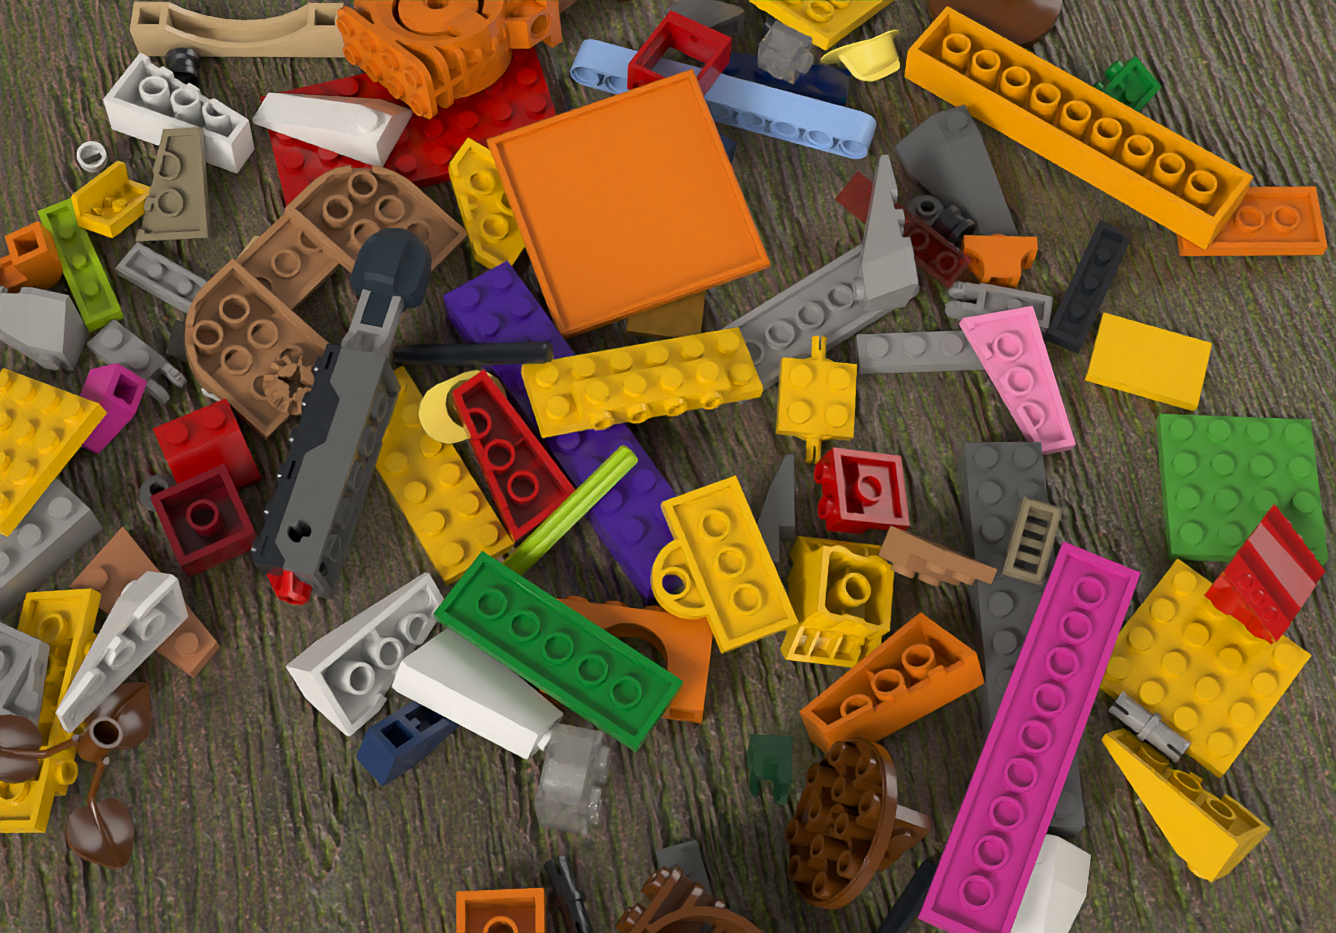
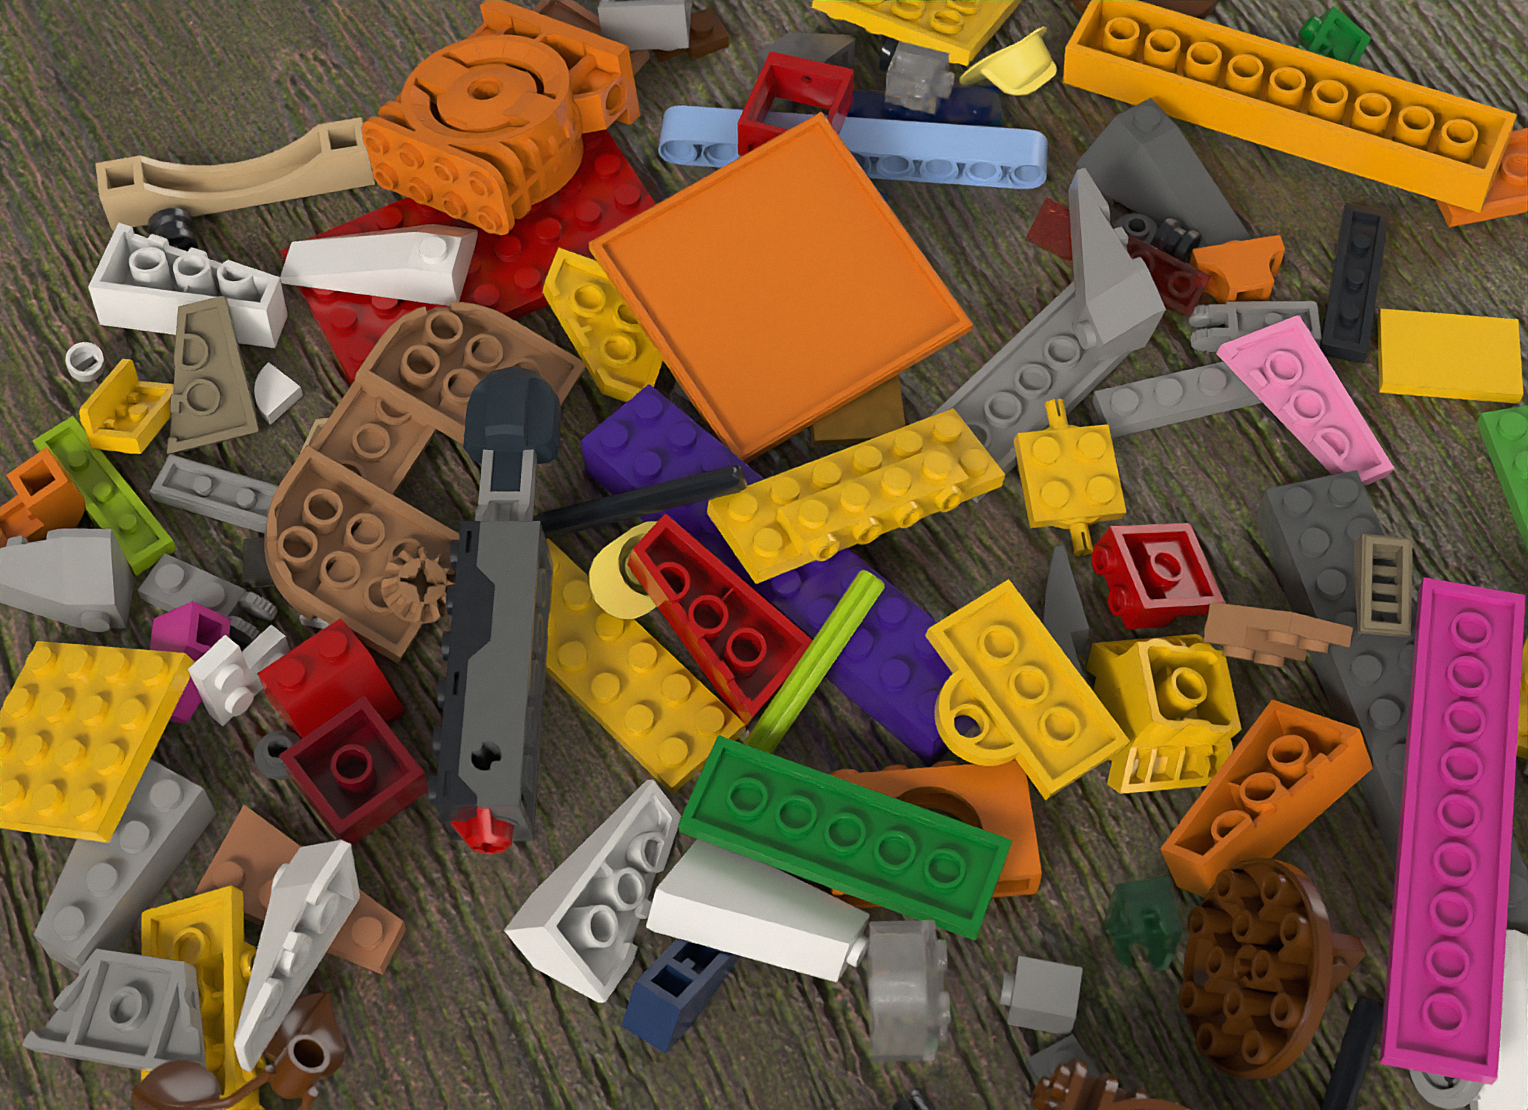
camera: 10 degrees left, 5 degrees down
none -> white plate [188,625,291,726]
none -> white tile [254,362,303,425]
none -> light grey brick [1000,956,1083,1036]

